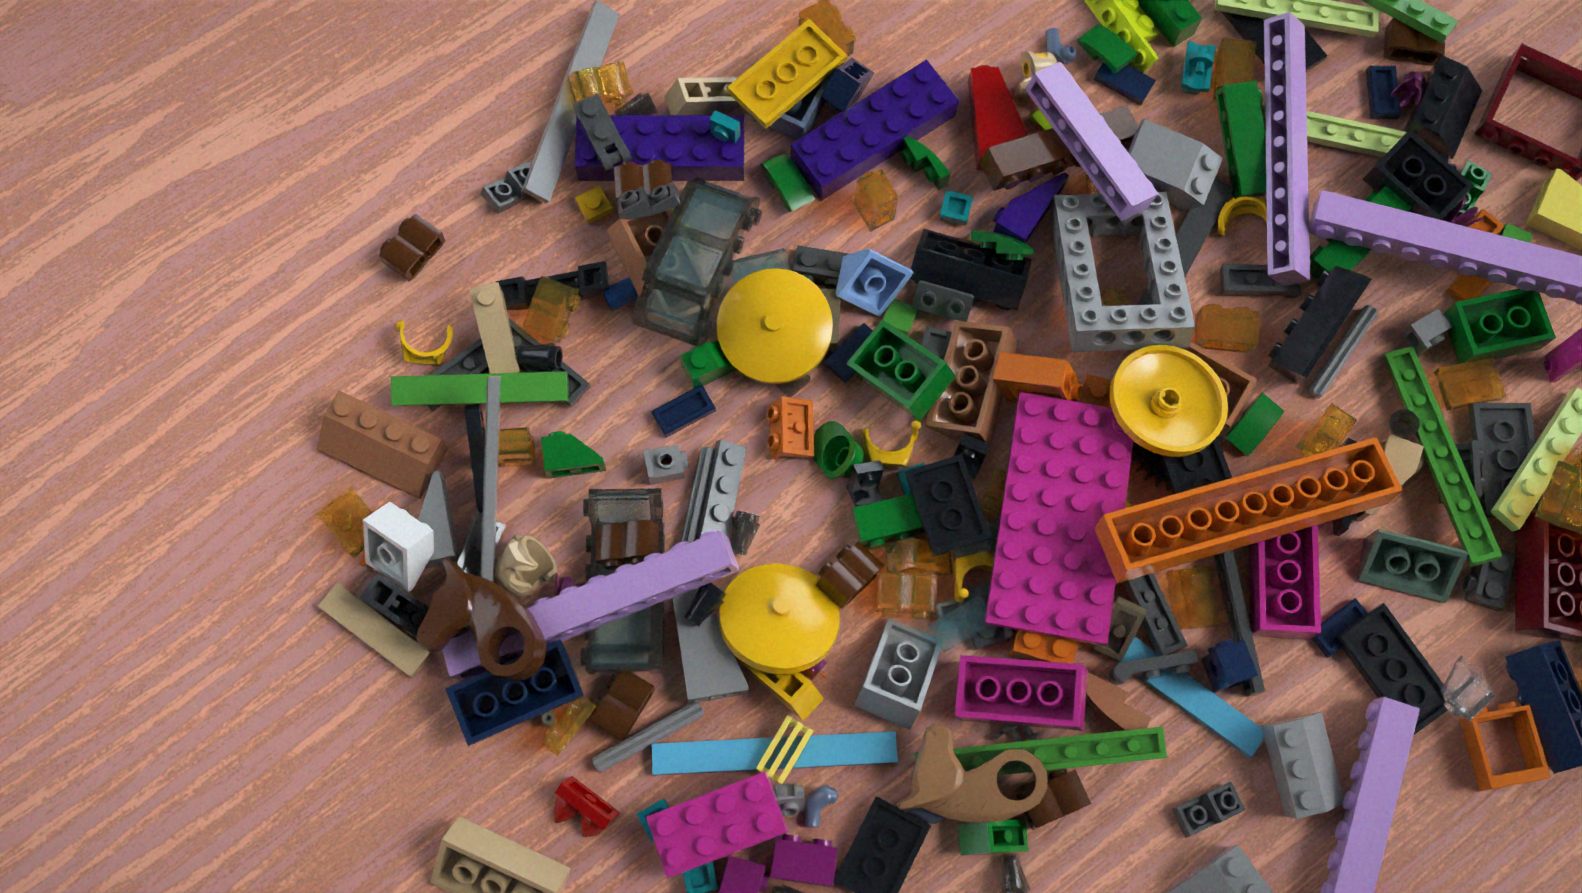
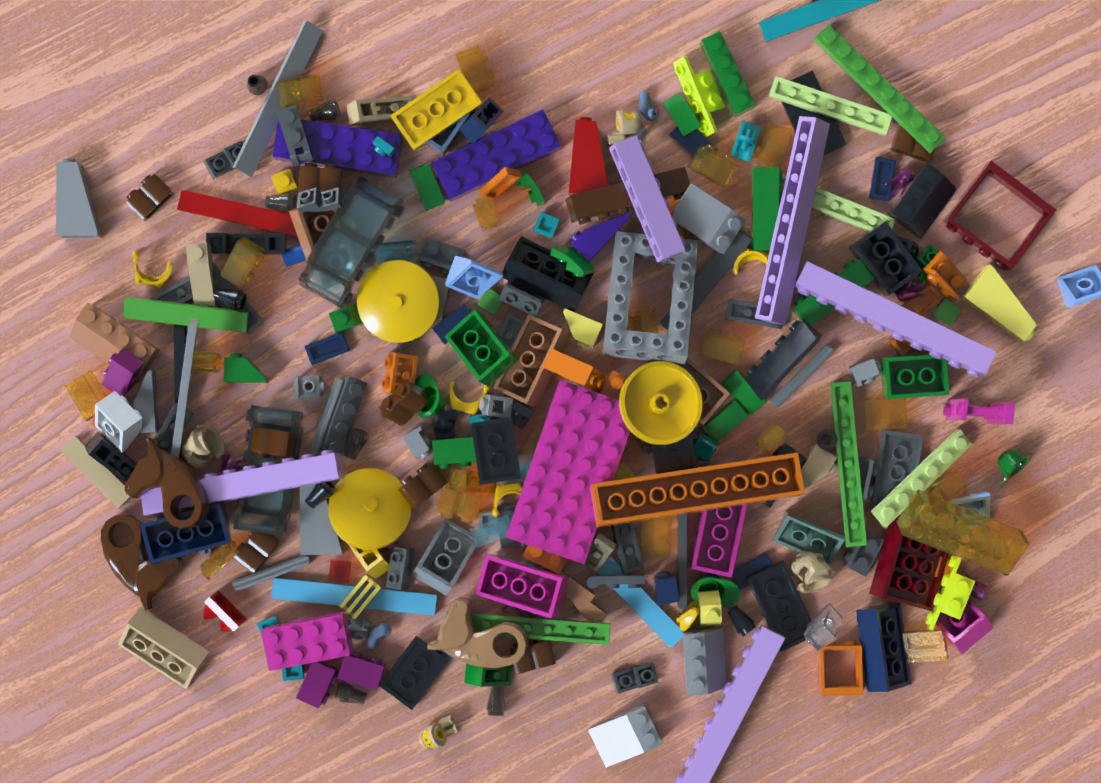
camera: 10 degrees right, 15 degrees up
none -> light grey slope [56,158,102,238]
none -> reddish brown animal [101,514,183,610]
none -> magenta brick [102,348,144,396]
none -> red tile [177,190,298,237]
none -> black cone [247,75,267,95]
none -> clear smoke cone [265,193,297,213]
none -> clear red plate [328,559,352,582]
none -> reddish brown brick [380,380,428,426]
none -> dark grey bracket [386,546,415,590]
none -> light grey brick [403,426,432,459]
none -> orange tile [479,167,522,200]
none -> light grey brick [479,394,513,418]
none -> light yellow slope [563,309,603,350]
none -> yellow helmet [676,601,699,632]
none -> clear yellow brick [688,144,740,187]
none -> green piece [691,573,740,607]
none -> teal plate [694,433,719,462]
none -> light yellow slope [698,590,722,628]
none -> green slope [722,369,767,414]
none -> black cone [727,605,756,637]
none -> tan helmet [791,550,835,593]
none -> orange bracket [923,252,967,300]

